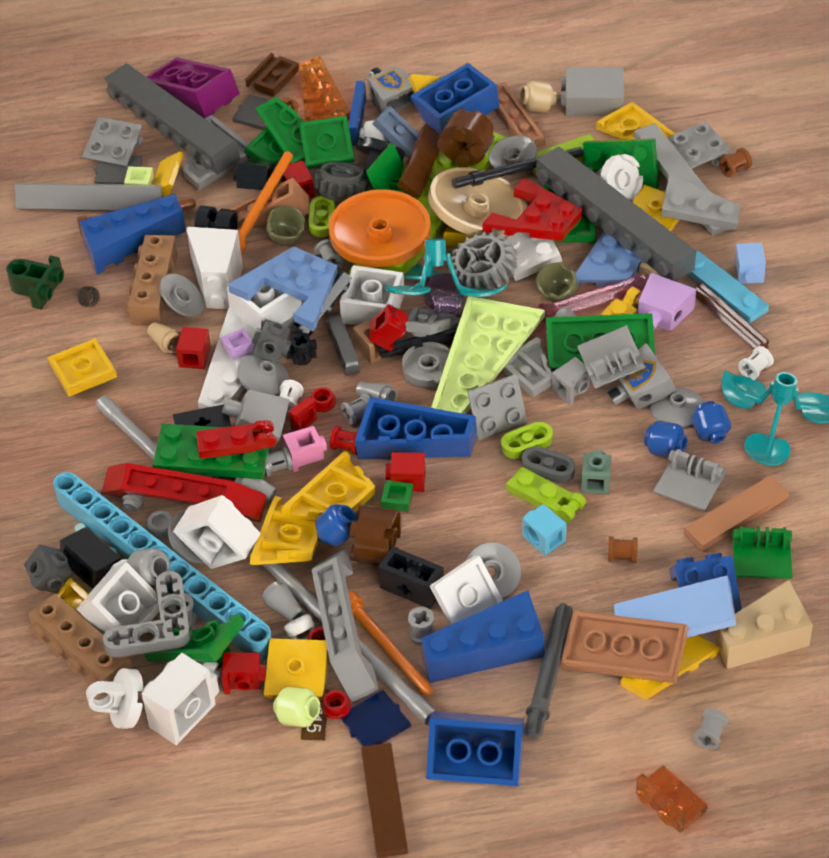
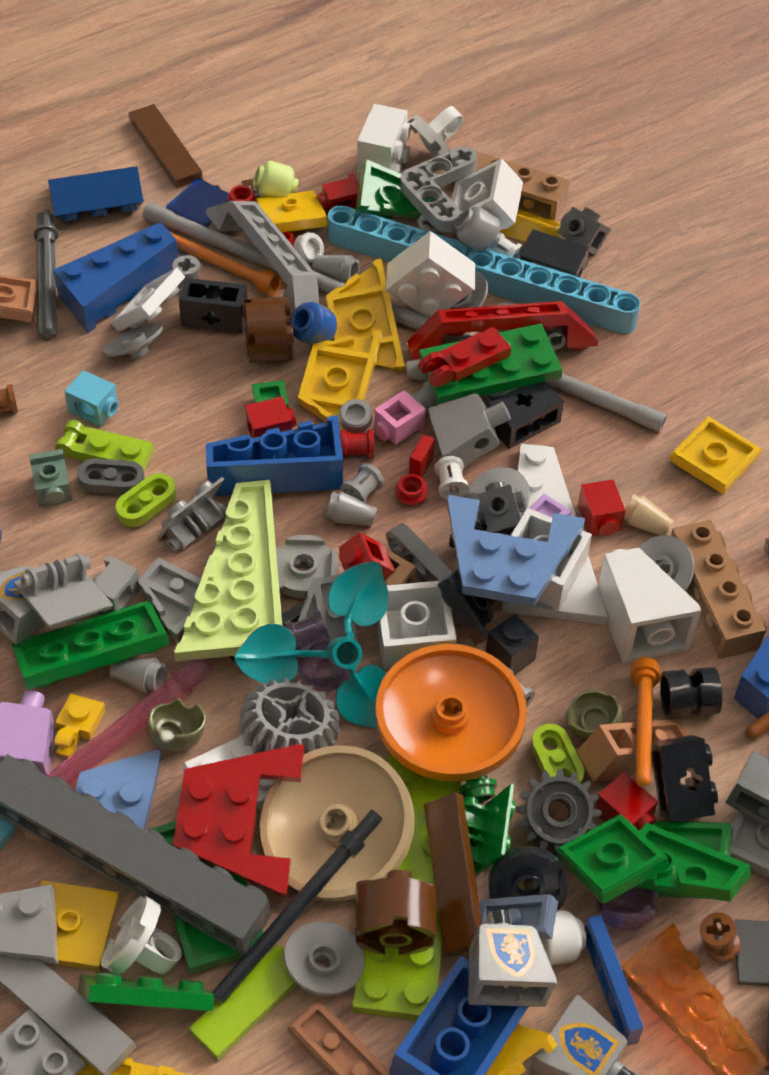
camera: 155 degrees right, 5 degrees up
none -> light grey tile [339,399,372,433]
none -> light grey torso [468,909,557,1007]

